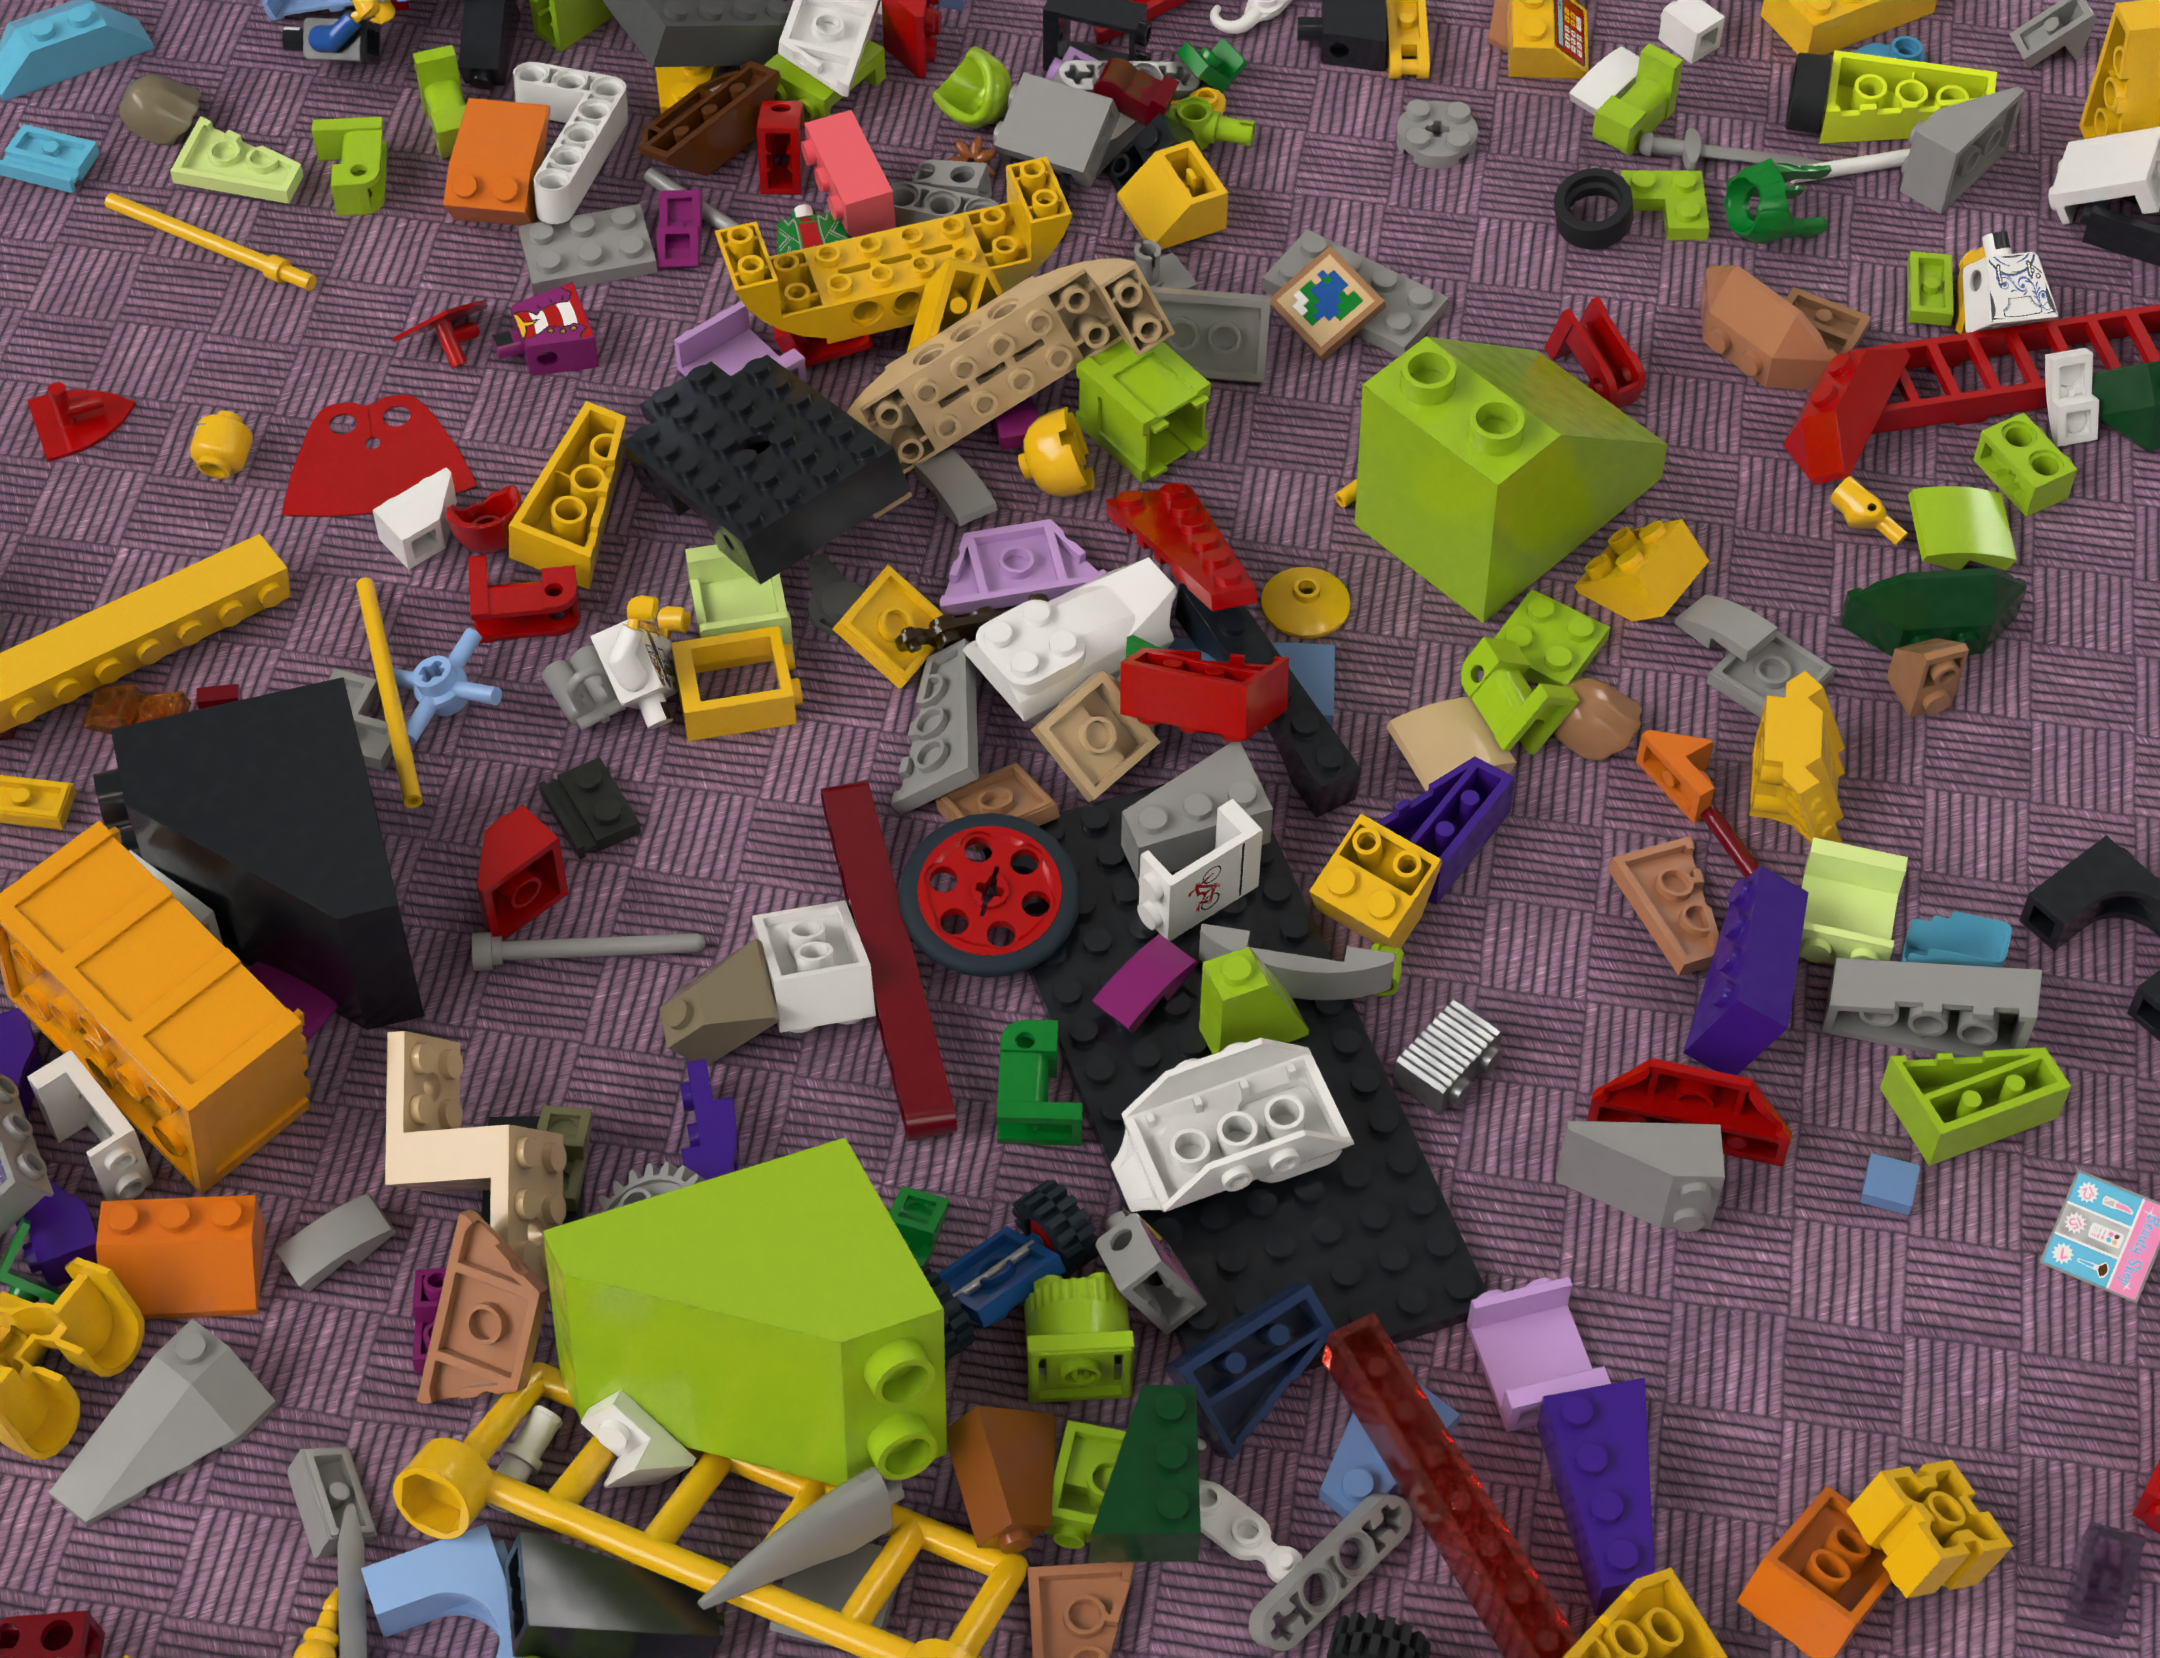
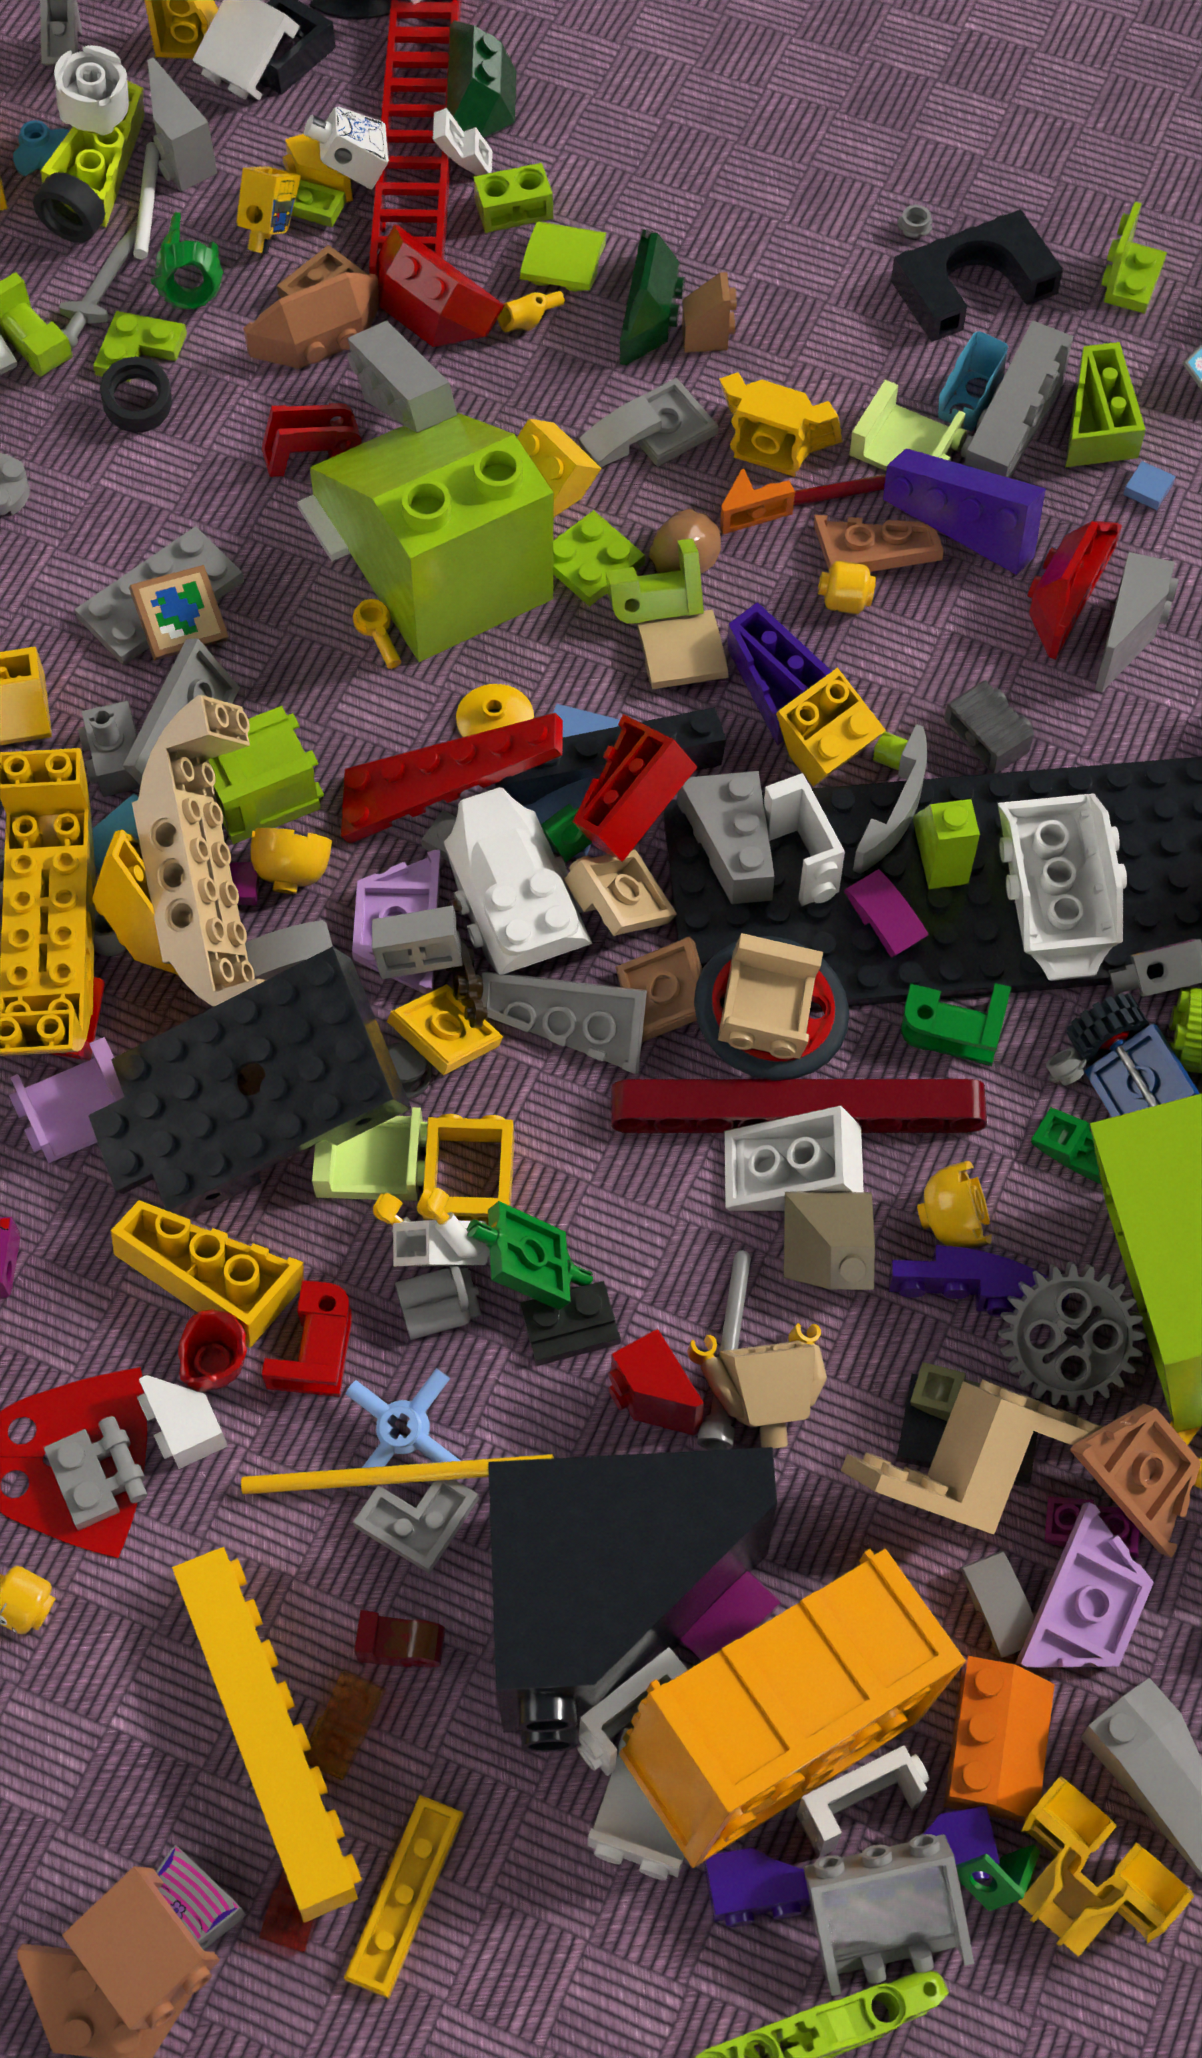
camera: 75 degrees left, 10 degrees up
none -> light grey plate [44,1416,148,1531]
none -> white brick [54,45,129,135]
none -> yellow torso [236,166,301,254]
none -> light grey wedge [347,321,457,433]
none -> light grey hinge [372,906,462,980]
none -> green plate [466,1201,593,1310]
none -> tan torso [687,1323,827,1449]
none -> tan panel [718,933,823,1059]
none -> yellow head [818,561,876,614]
none -> yellow cylinder [917,1161,992,1249]
none -> lavender wing [1015,1502,1154,1667]
none -> light grey plate [1046,1048,1086,1085]

